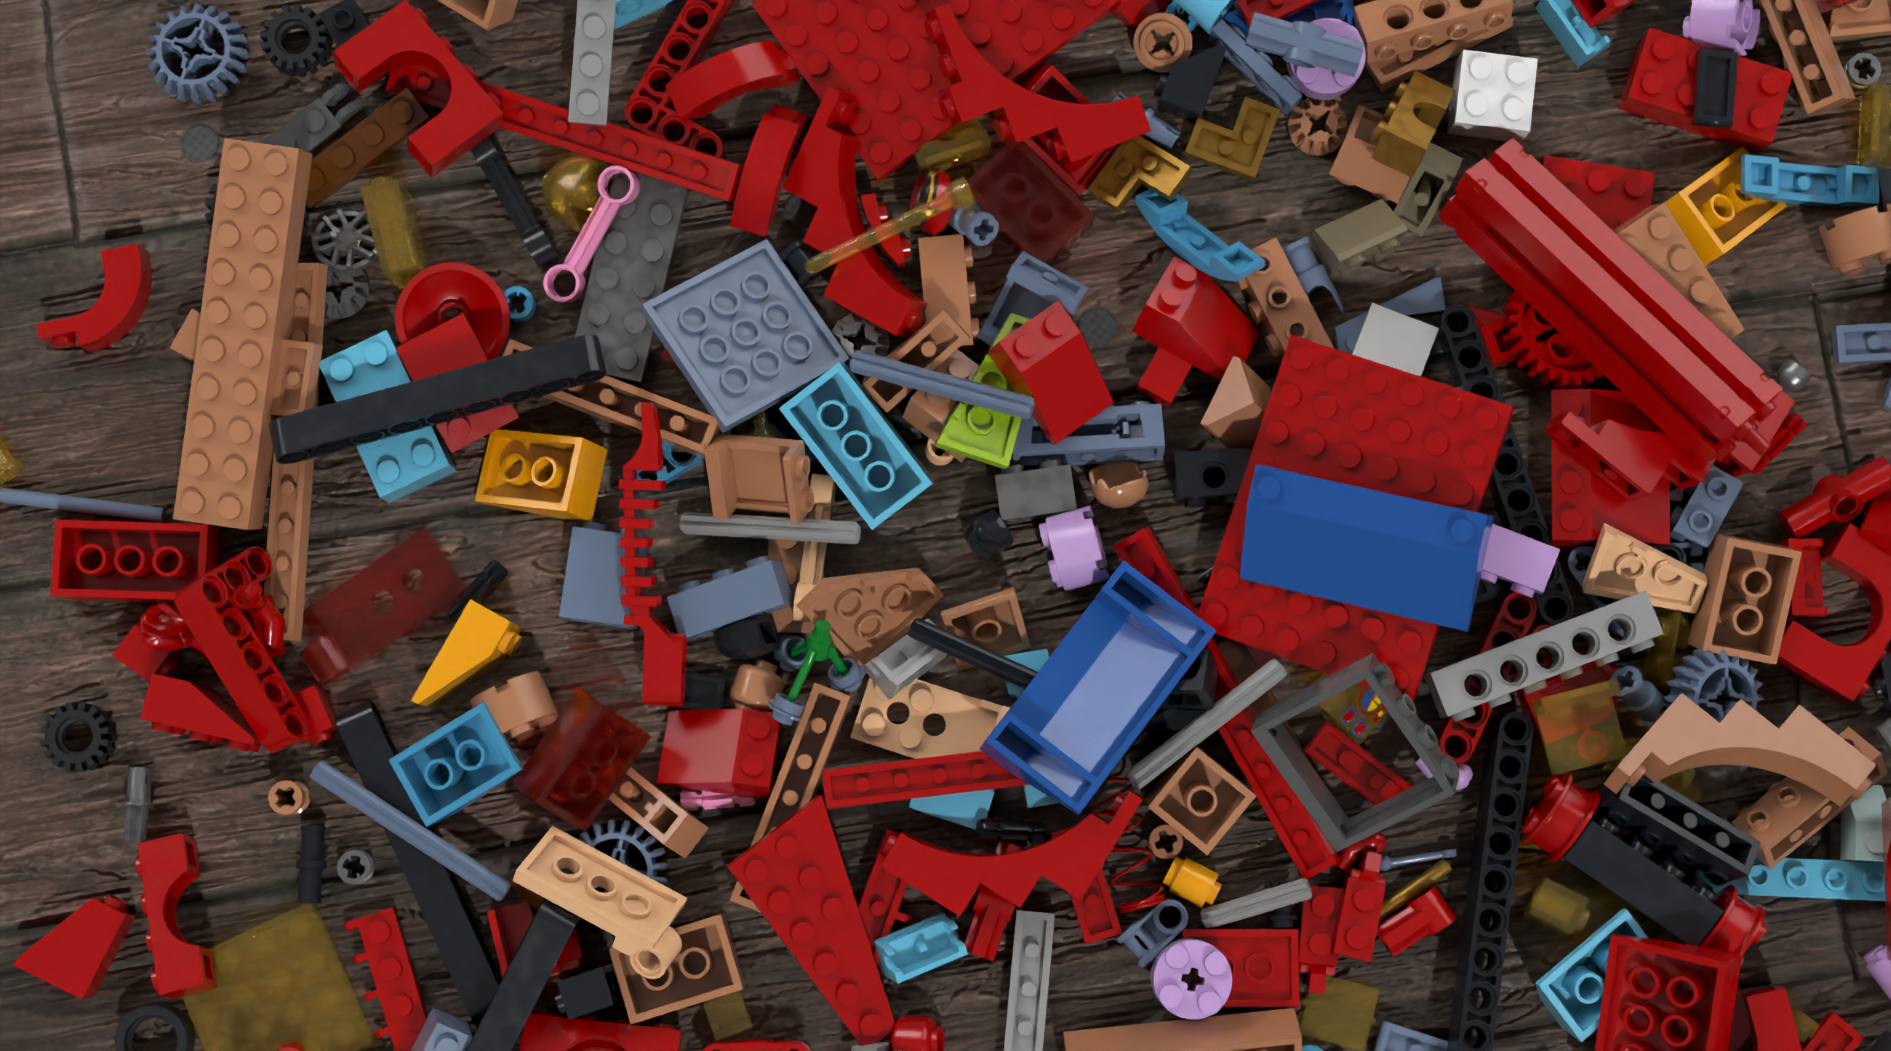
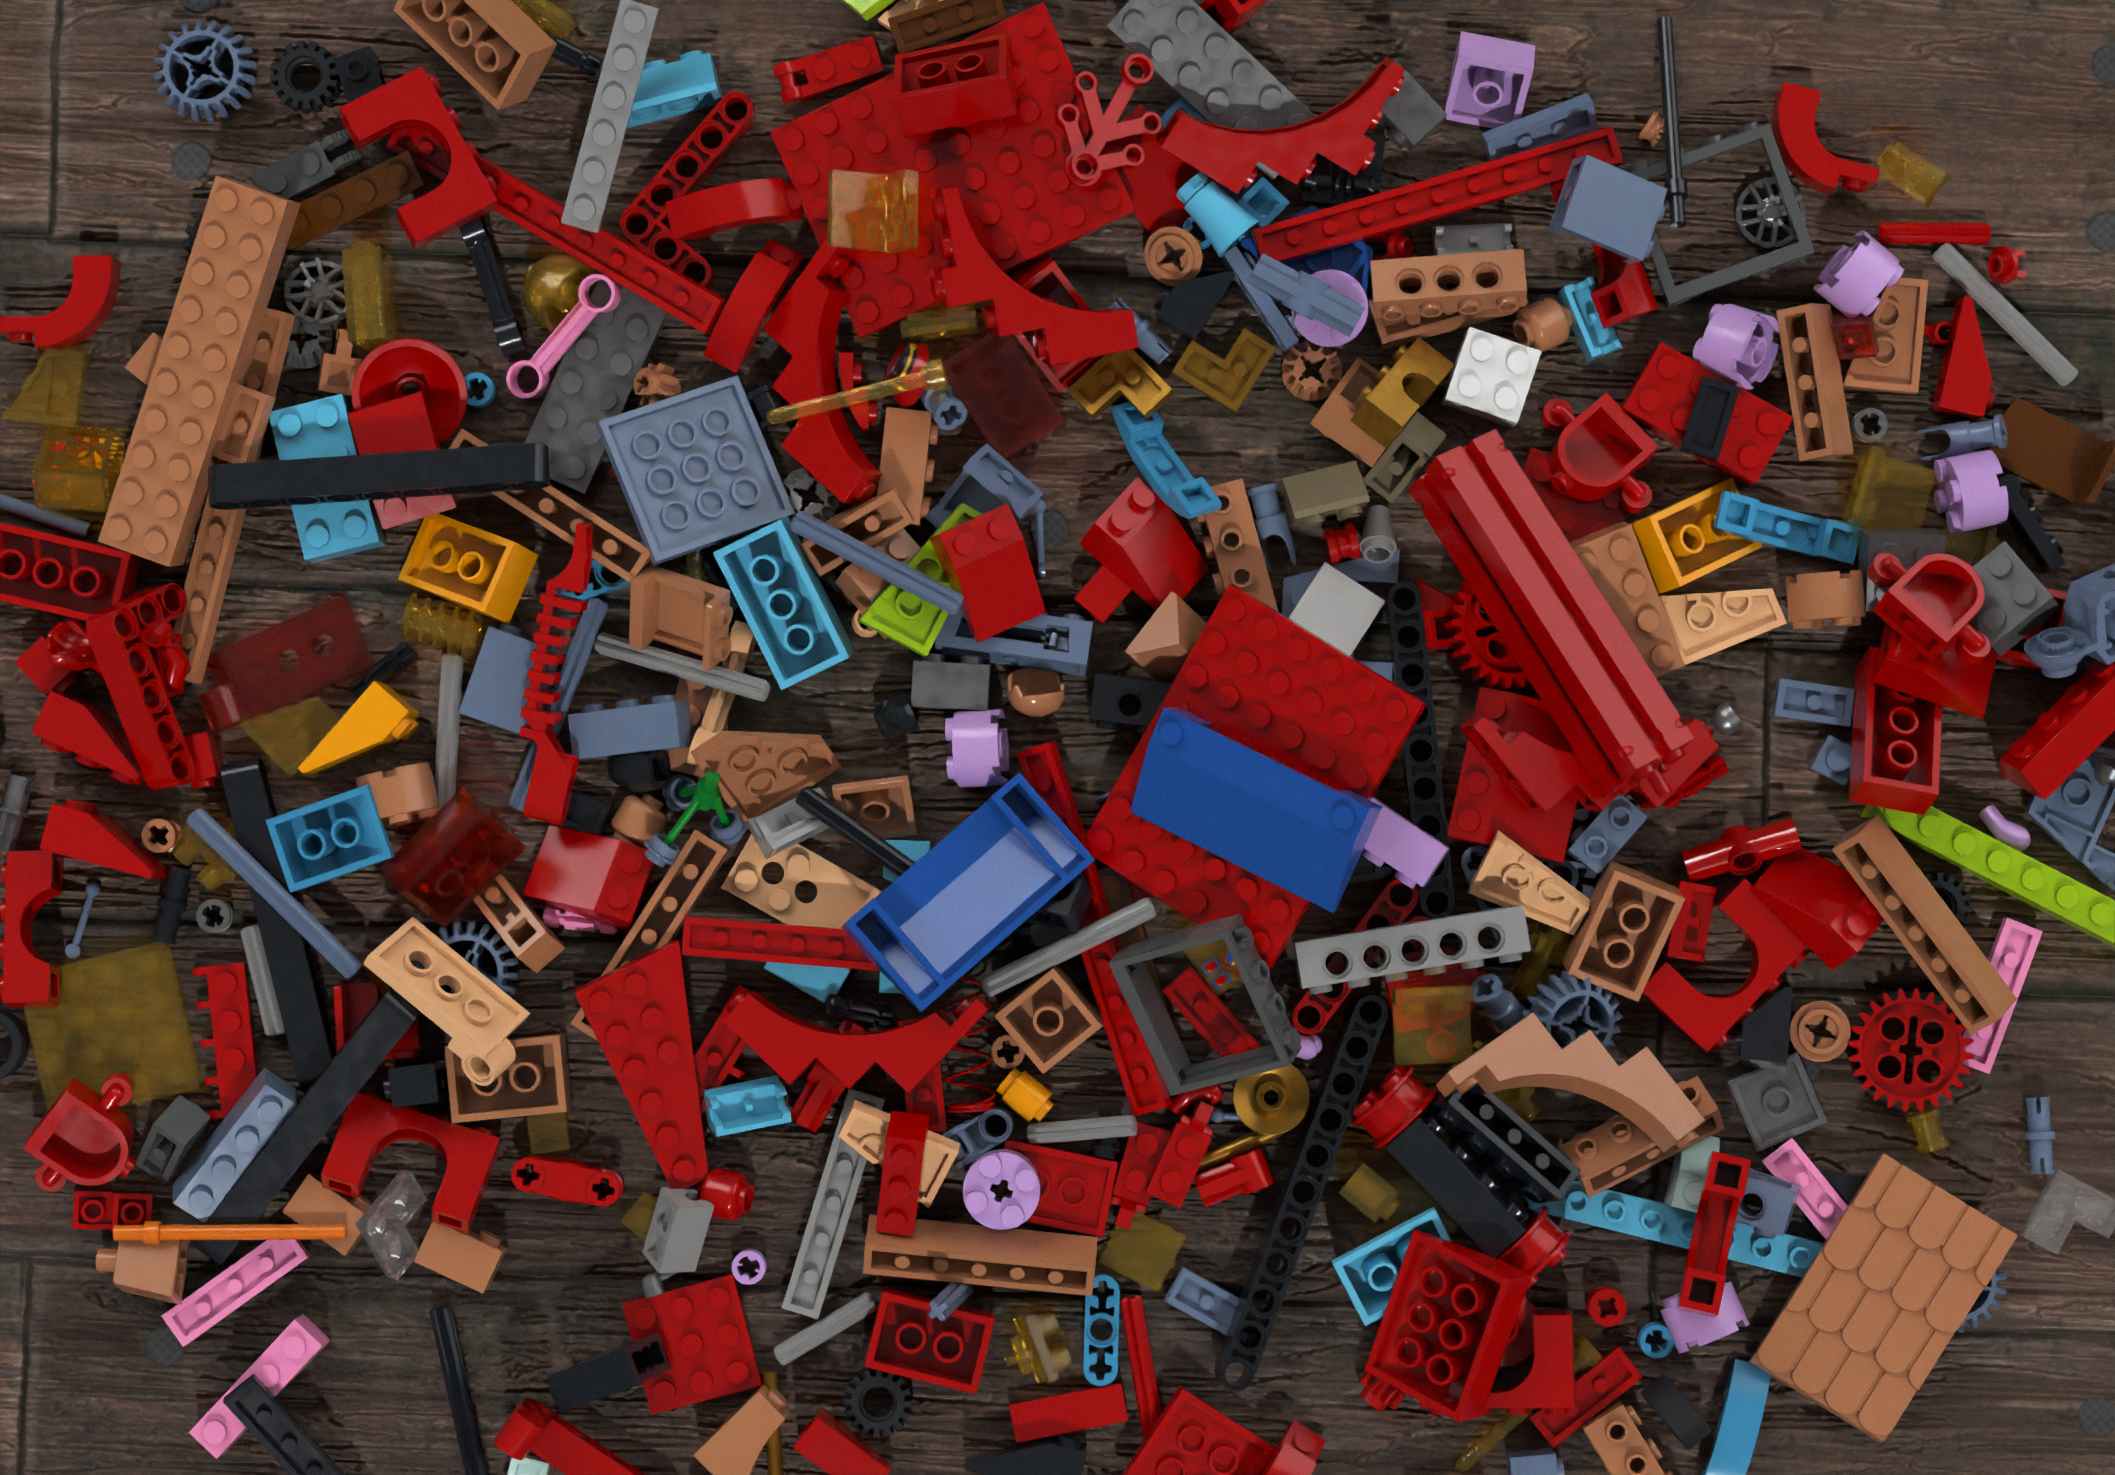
camera: 10 degrees right, 5 degrees up
none -> clear yellow wing [3,348,88,429]
none -> clear yellow slope [31,424,125,512]
none -> red slope [39,799,169,879]
none -> sand blue hinge [65,882,101,959]
none -> clear yellow hips [171,824,240,891]
none -> clear yellow wing [239,697,341,777]
none -> light grey axle [240,924,285,1036]
none -> nougat plate [317,329,362,397]
none -> clear yellow piece [401,592,486,660]
none -> light grey axle [431,653,463,842]
none -> sand blue axle [509,597,608,812]
none -> nougat gear [633,363,681,407]
none -> clear yellow bracket [828,169,918,253]
none -> light nougat wing [838,1100,960,1208]
none -> red brick [876,1111,930,1237]
none -> sand blue hinge [1032,499,1047,578]
none -> pearl gold dish [1233,1064,1310,1135]
none -> red wheel [1322,521,1361,565]
none -> light grey cone [1359,505,1397,564]
none -> nougat head [1513,298,1572,352]
none -> red piece [1540,392,1659,514]
none -> red wheel [1585,1285,1627,1327]
none -> dark azure bush [1637,1322,1674,1358]
none -> light nougat wing [1659,588,1787,665]

